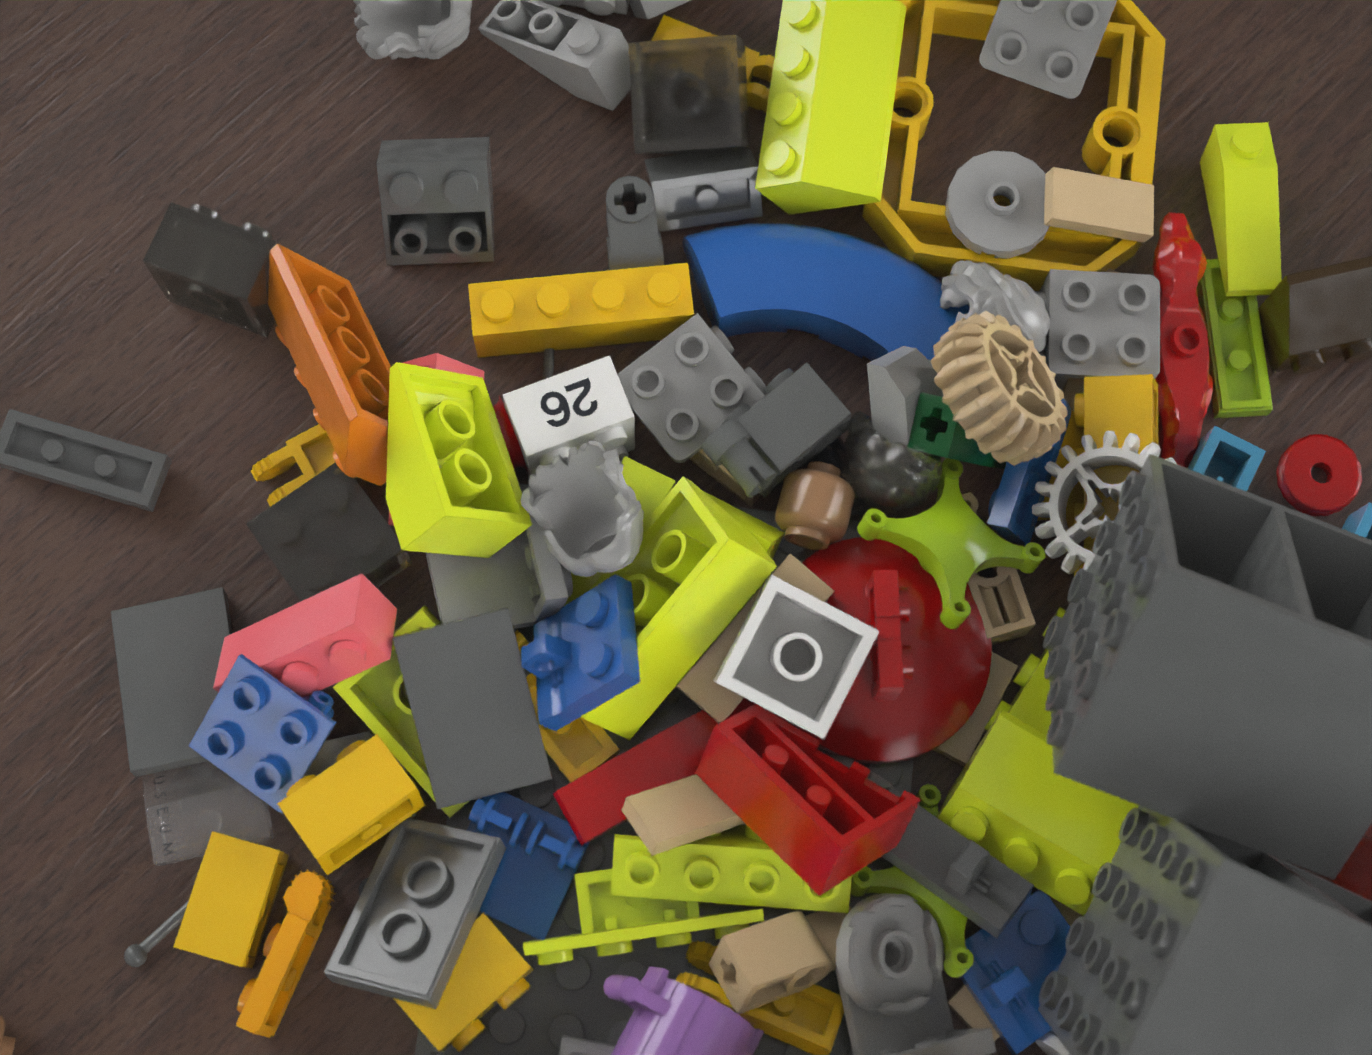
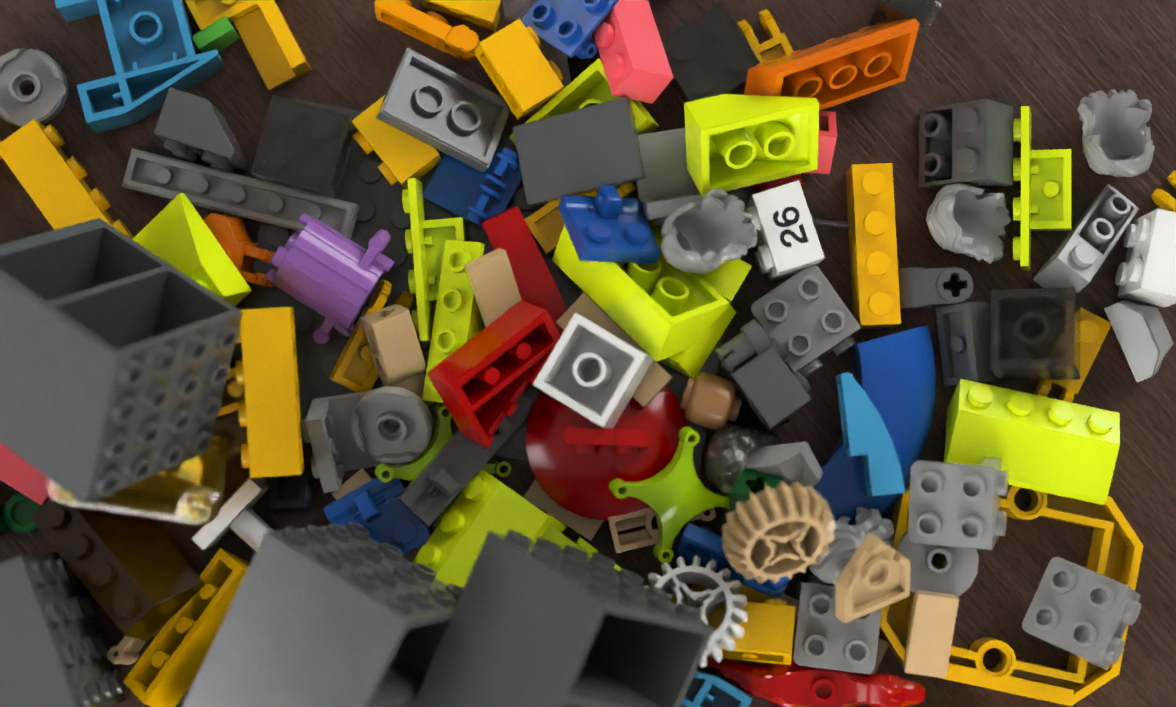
camera: 100 degrees right, 10 degrees up
none -> dark azure slope [835,373,906,496]
none -> tan plate [835,532,911,623]
none -> light grey bracket [908,457,1008,550]
none -> light grey hair [926,183,1012,264]
none -> neon yellow bracket [1013,106,1072,271]

